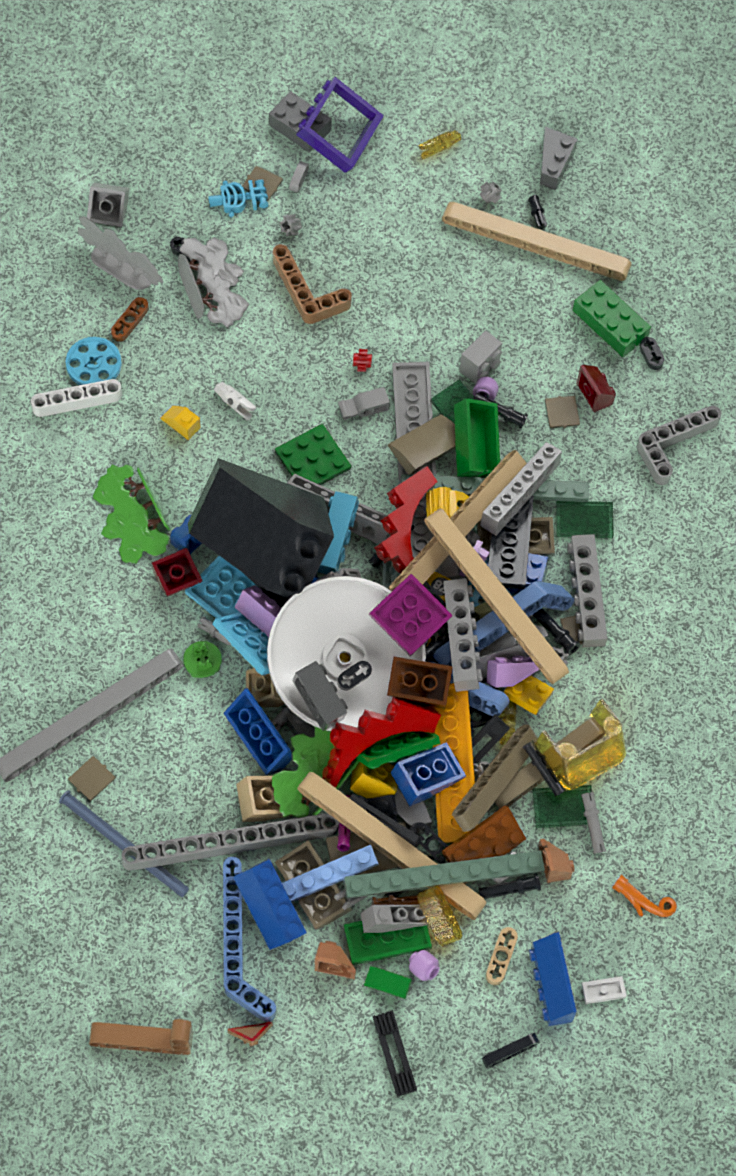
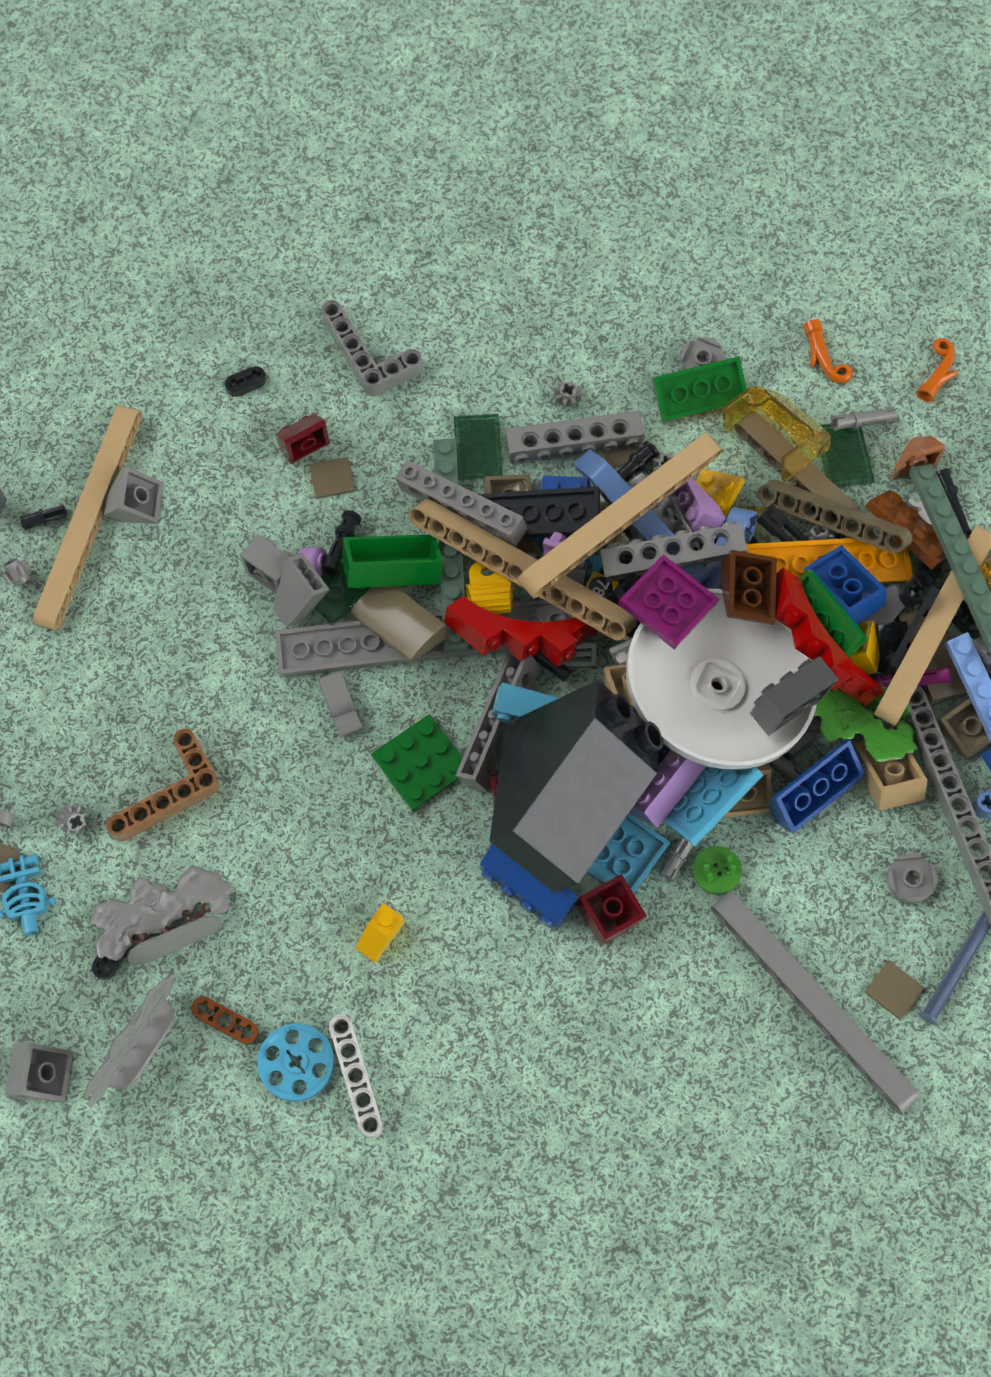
camera: 90 degrees left, 5 degrees up
bright green plant [93,464,171,564] -> none
white hinge [214,382,256,420] -> none
black beam [337,661,372,691] -> none
red gear [353,349,372,372] -> none
black pin [523,740,566,797] -> none
green piece [572,279,651,358] -> none
none -> light grey slope [104,466,163,524]
none -> light grey slope [273,553,330,628]
none -> light grey gear [554,380,582,409]
none -> green plate [652,356,749,422]
none -> light grey plate [680,337,726,370]
none -> orange plant [803,319,853,383]
none -> light grey plate [886,853,938,904]

